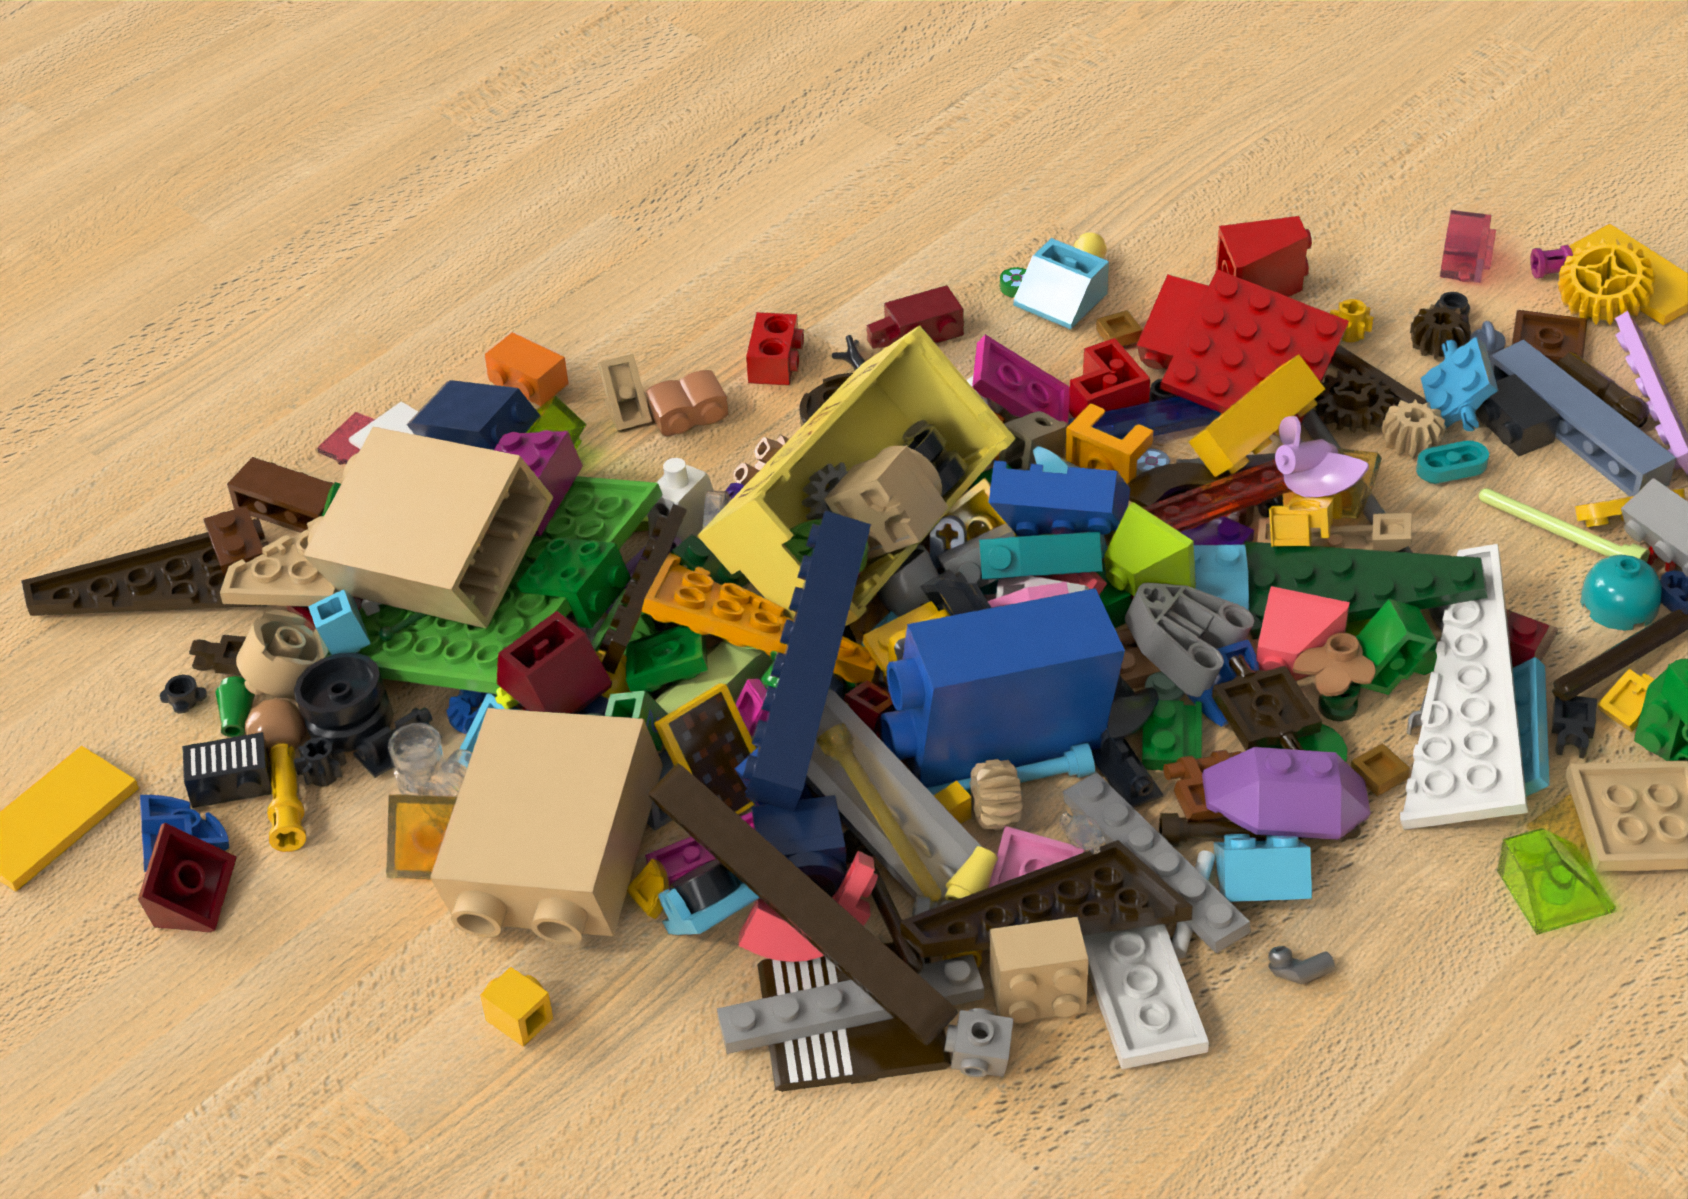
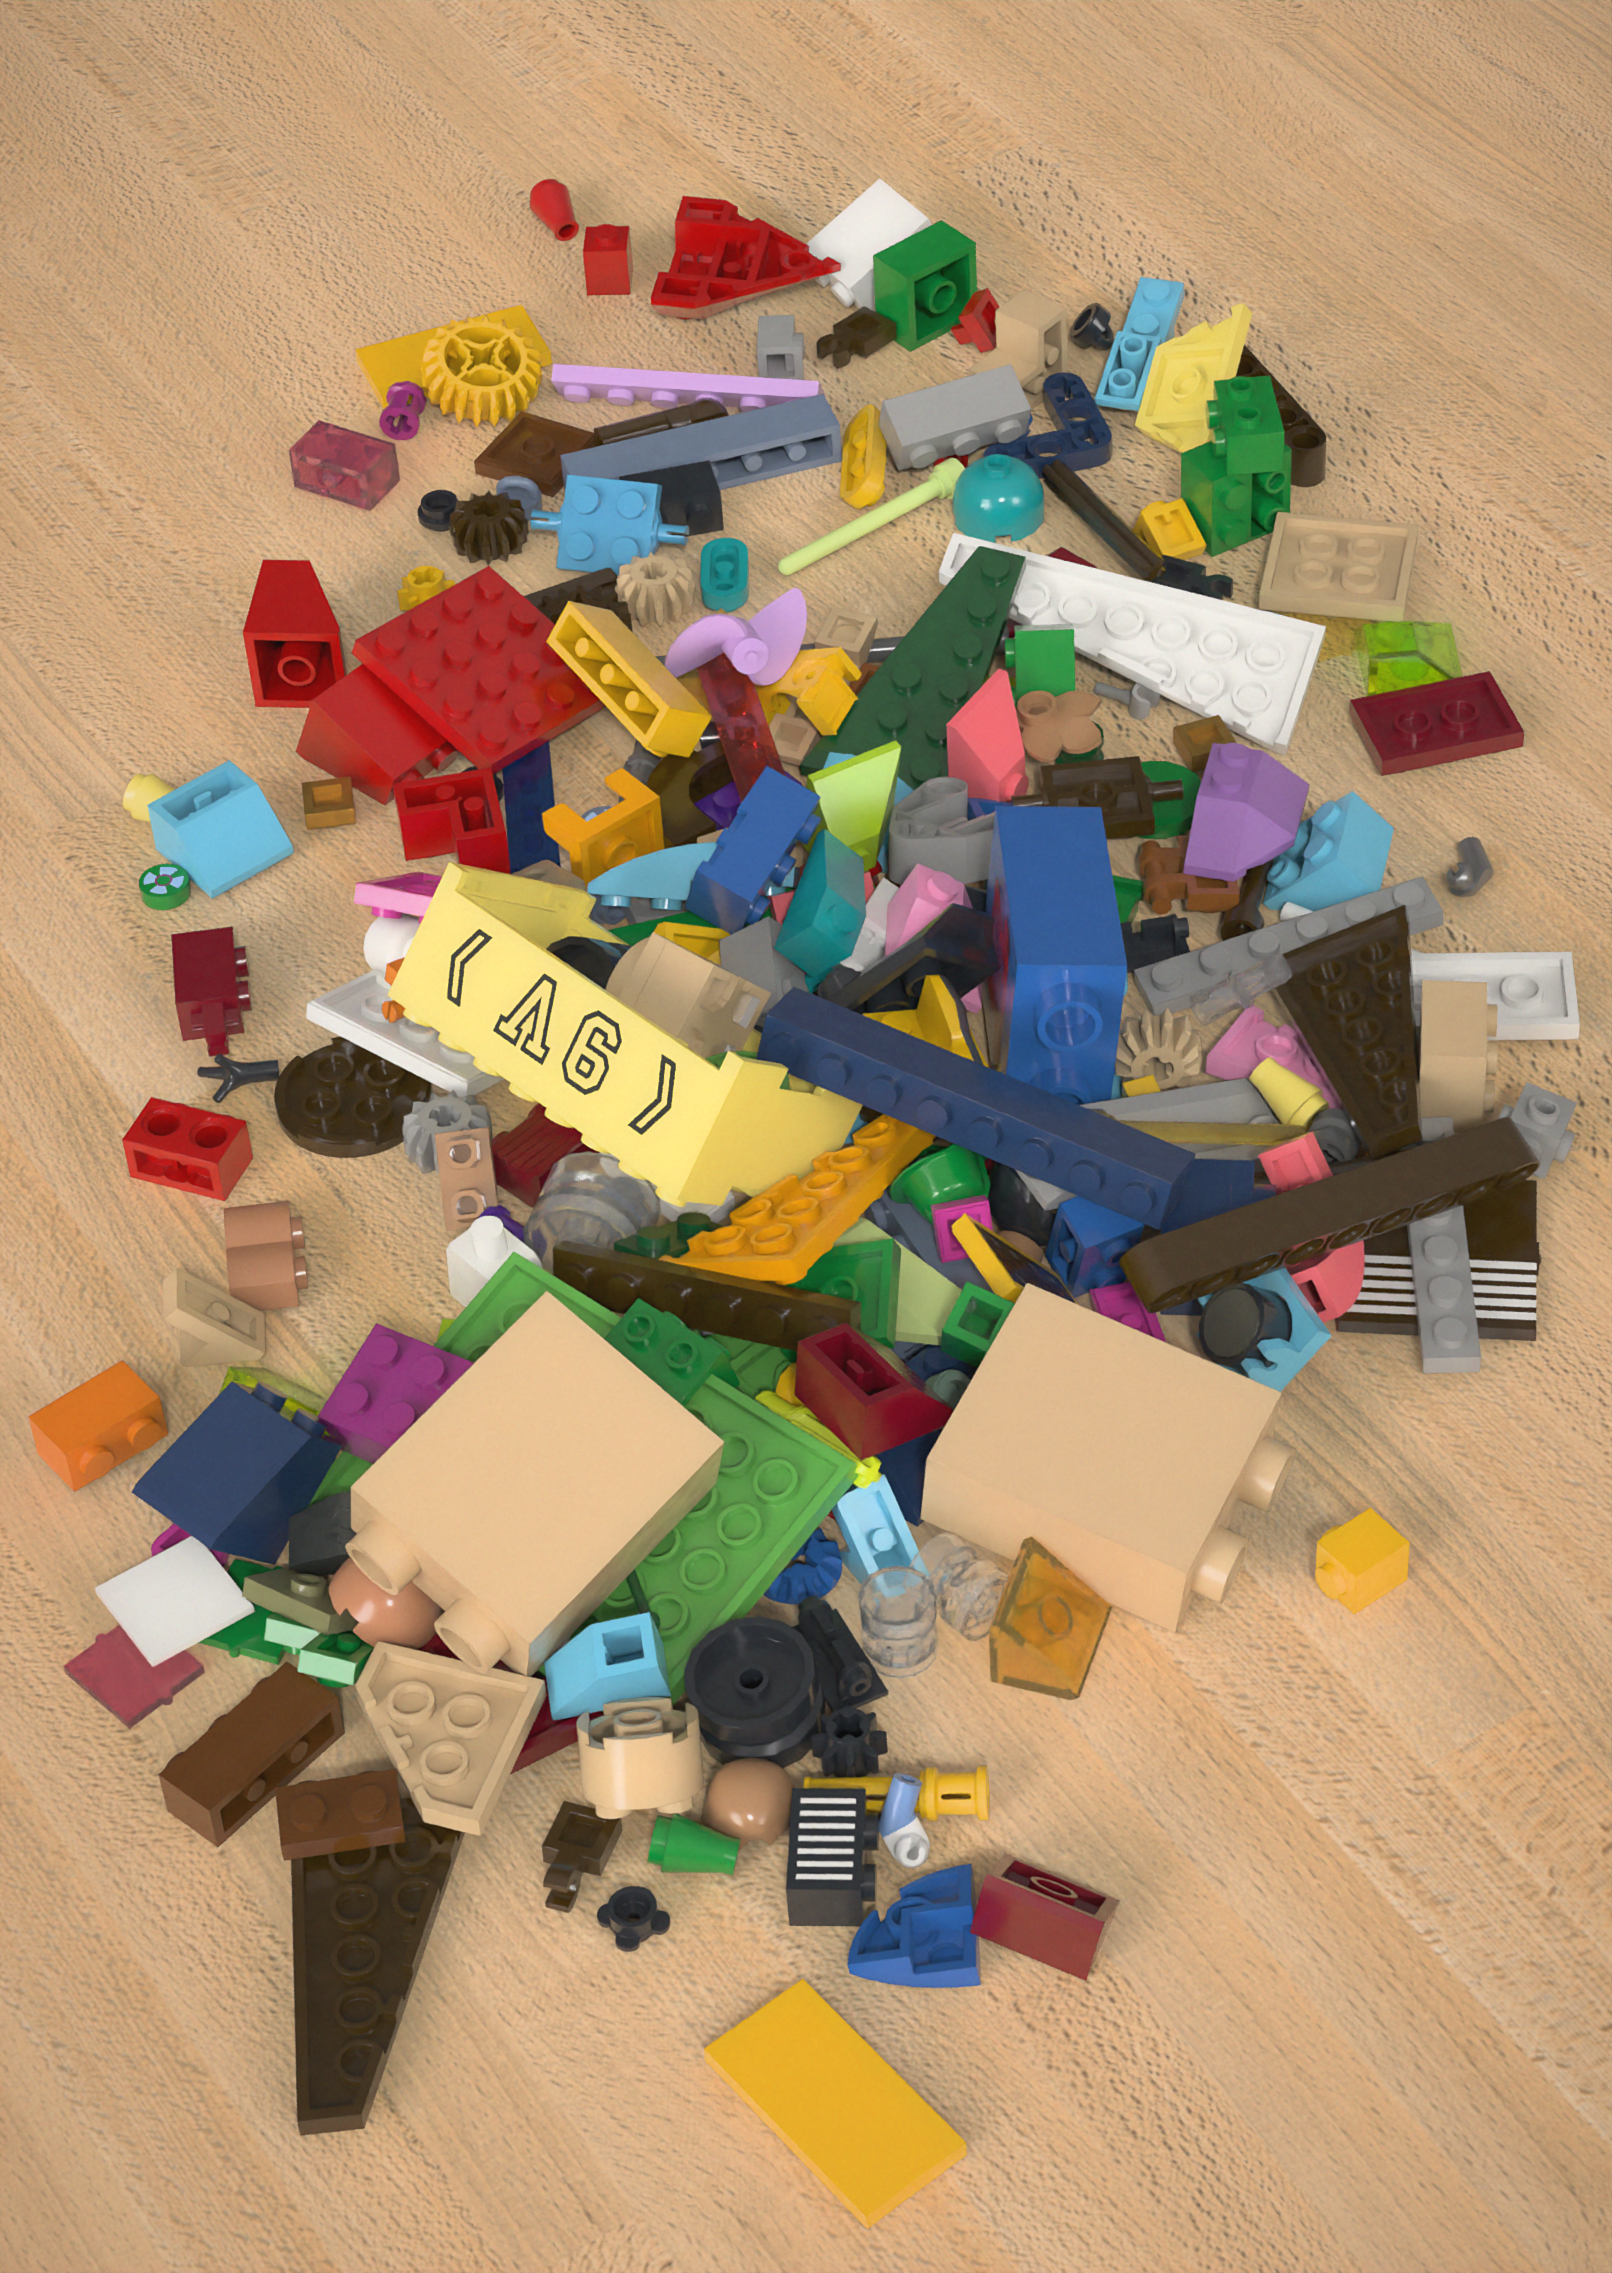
camera: 75 degrees left, 0 degrees up
none -> arm [879,1773,930,1868]
none -> dark red plate [1349,671,1524,776]

